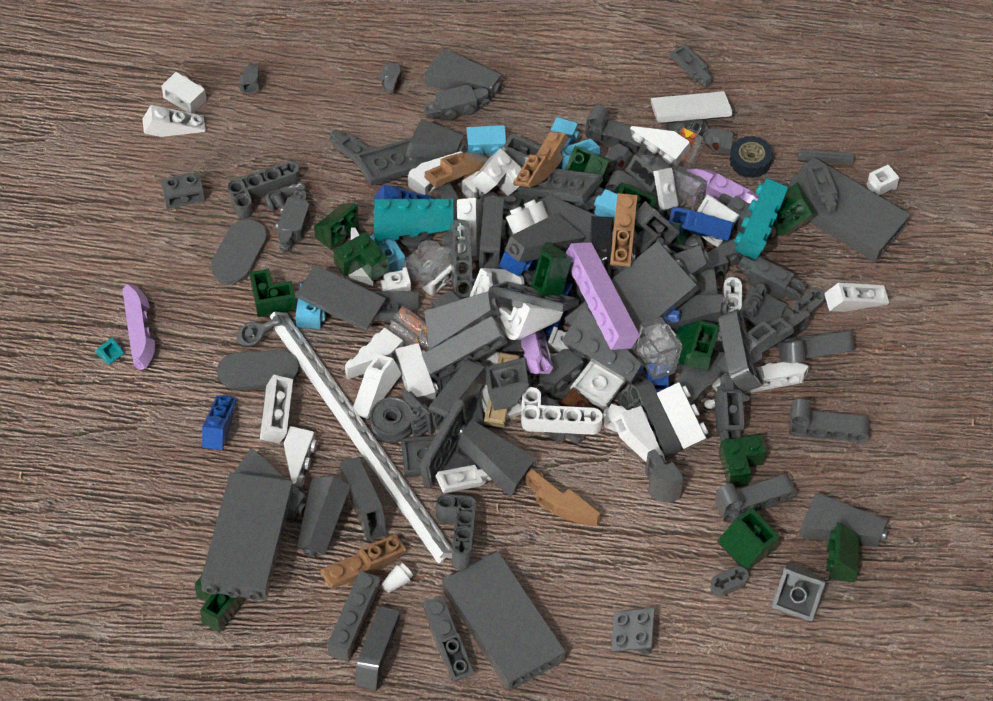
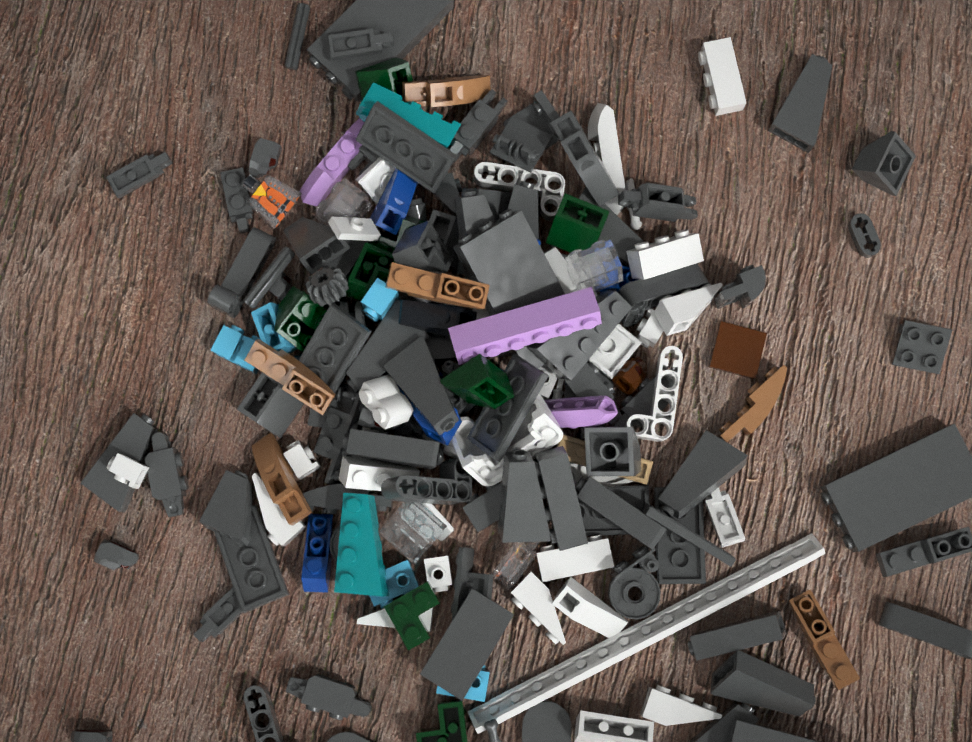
camera: 80 degrees left, 25 degrees up
dark grey piece [265,181,306,211] -> none
dark green slope [314,203,359,251] -> none
dark grey brick [327,571,380,662] -> none
white cone [381,563,413,594] -> none
dark grey beam [436,494,476,570] -> none
medium azure piece [467,125,506,156] -> none
white brick [471,148,522,196] -> none
white slope [630,126,691,166] -> none
white tile [651,91,732,123] -> none
dark grey beam [715,474,797,522] -> none
dark green slope [717,507,780,570] -> none
dark grey beam [718,309,764,393] -> none
dark green brick [719,435,766,488] -> none
black wheel [730,136,773,178] -> none
dark grey beam [778,329,855,363] -> none
dark grey beam [789,399,869,443] -> none
dark grey beam [793,288,825,316] -> none
white slope [824,283,889,312] -> none
dark green slope [826,522,859,582] -> none
none -> white brick [107,453,150,489]
none -> dark grey axle [244,246,295,308]
none -> dark grey gear [305,266,349,307]
none -> dark grey tile [356,101,458,194]
none -> medium nougat slope [402,75,490,107]
none -> white brick [698,37,746,116]
none -> reddish brown tile [709,321,767,380]

